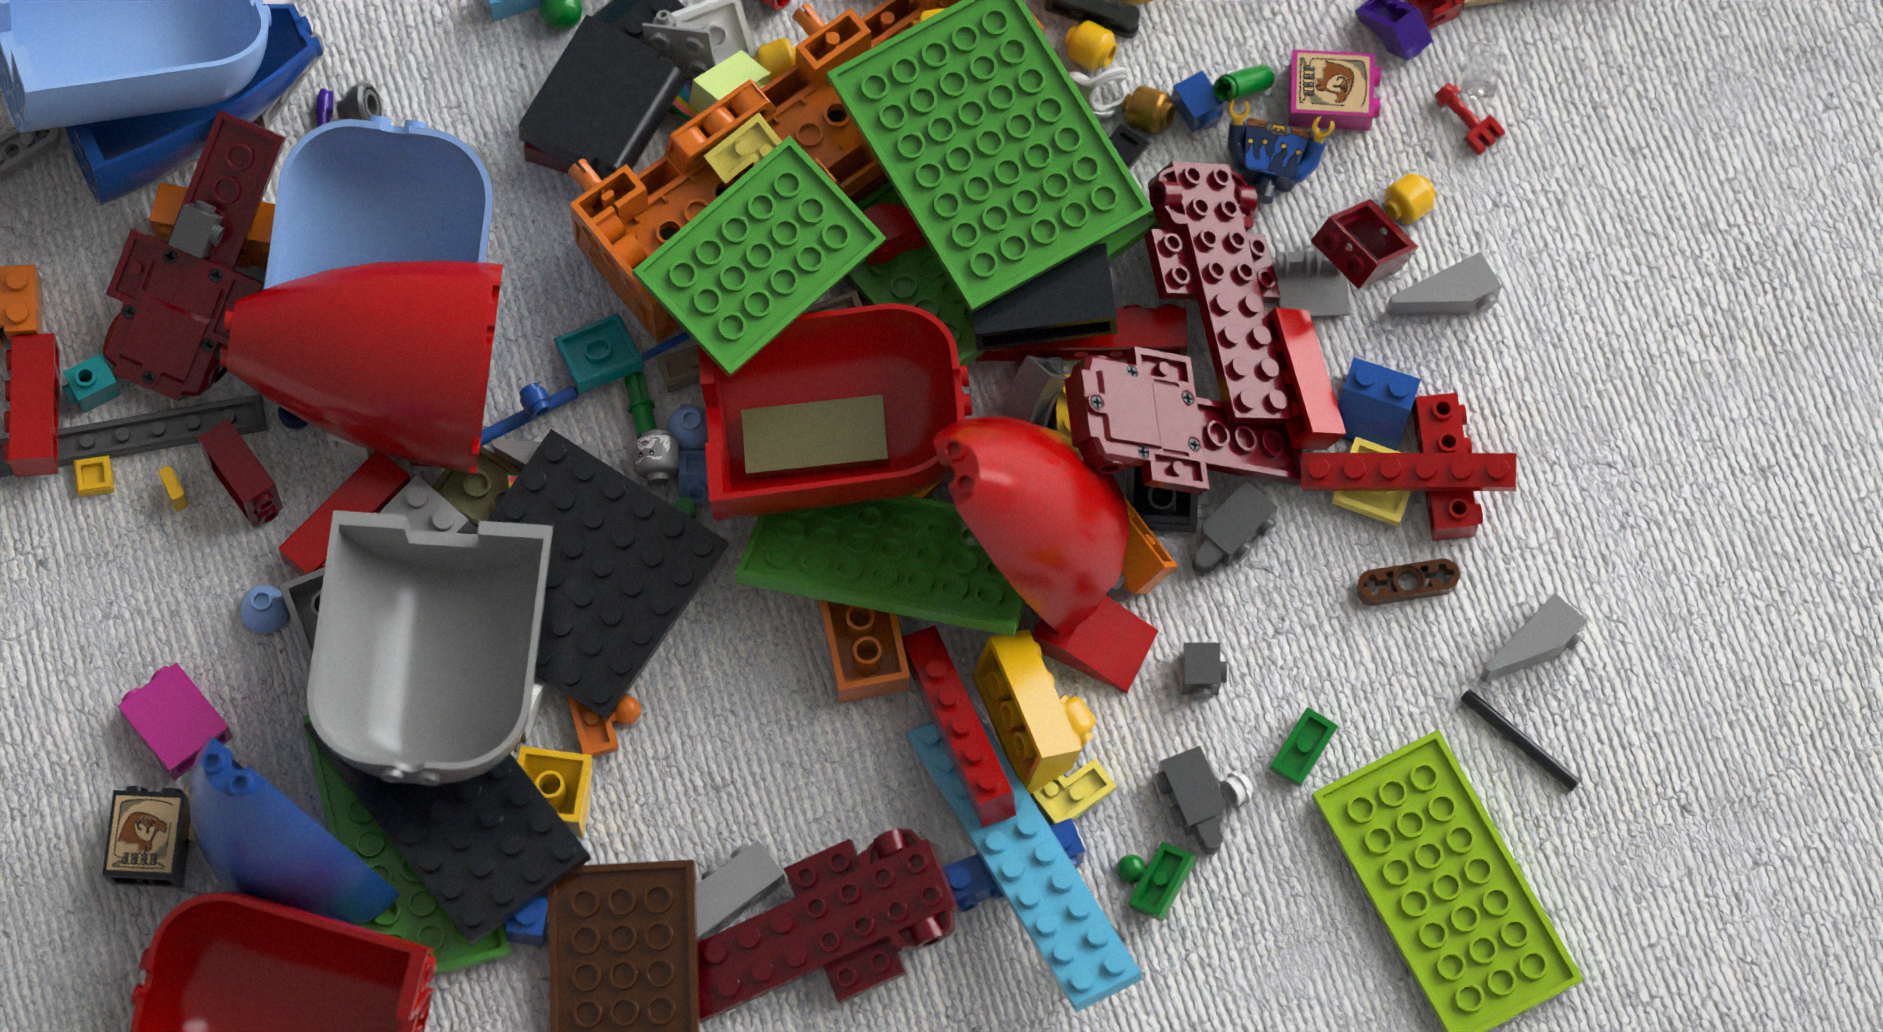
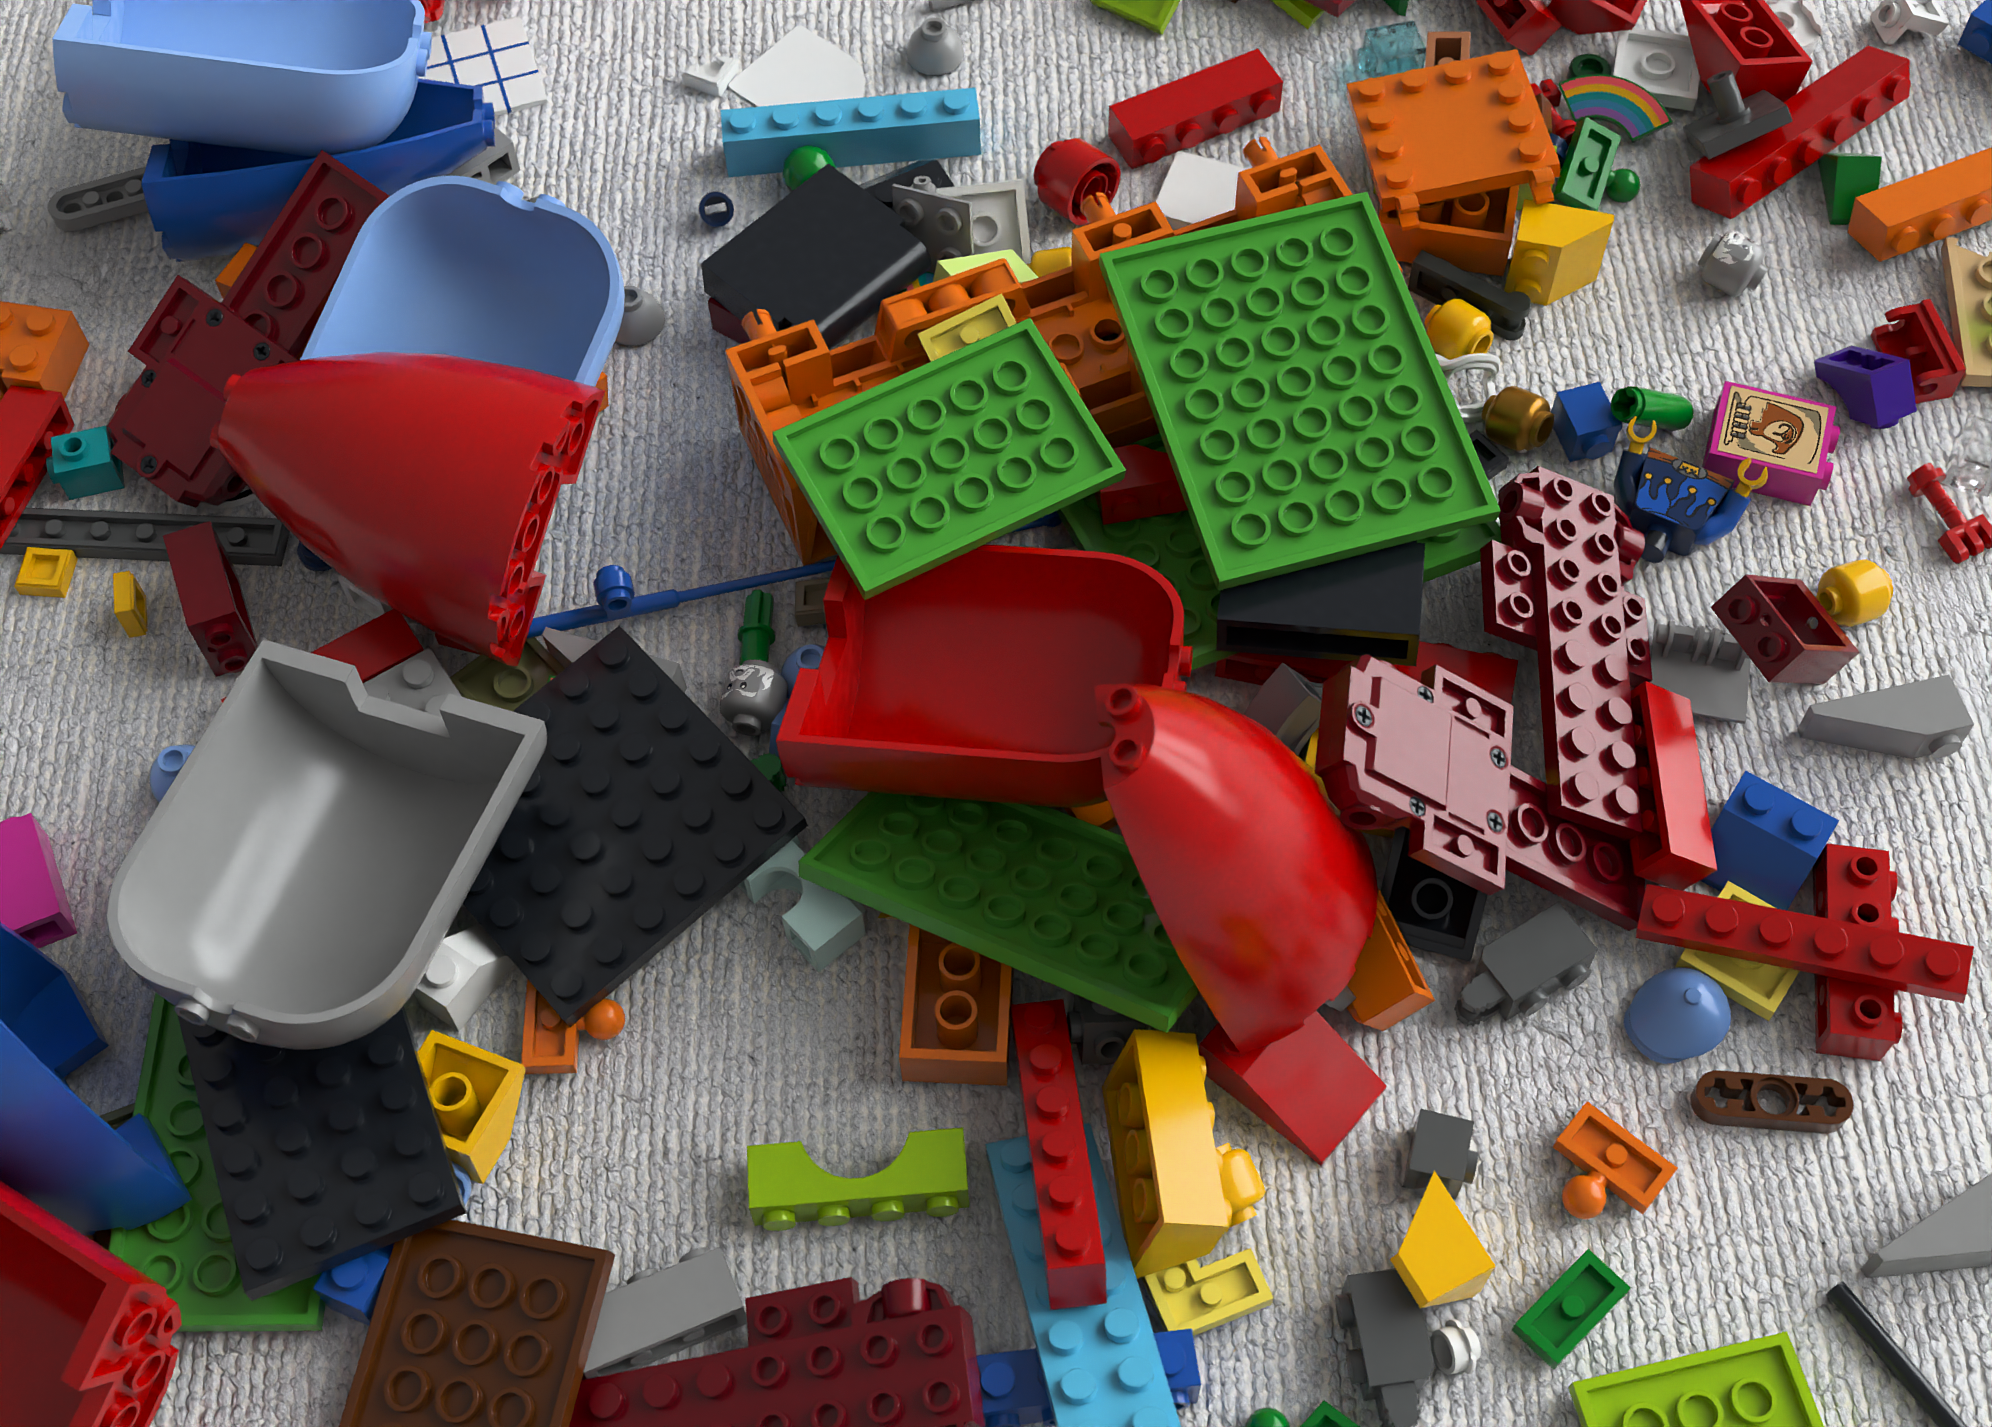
camera: 20 degrees right, 10 degrees down
dark grey brick [168,200,225,258] -> none
teal tile [553,313,645,394] -> none
olive tile [741,395,889,479] -> none
none -> dark blue hinge [698,191,734,227]
none -> light aqua arch [738,836,866,972]
none -> lime arch [747,1127,970,1231]
none -> dark grey brick [1066,994,1145,1065]
none -> yellow slope [1390,1171,1496,1308]
none -> orange plate [1553,1101,1678,1219]
none -> medium blue hat [1624,967,1731,1064]

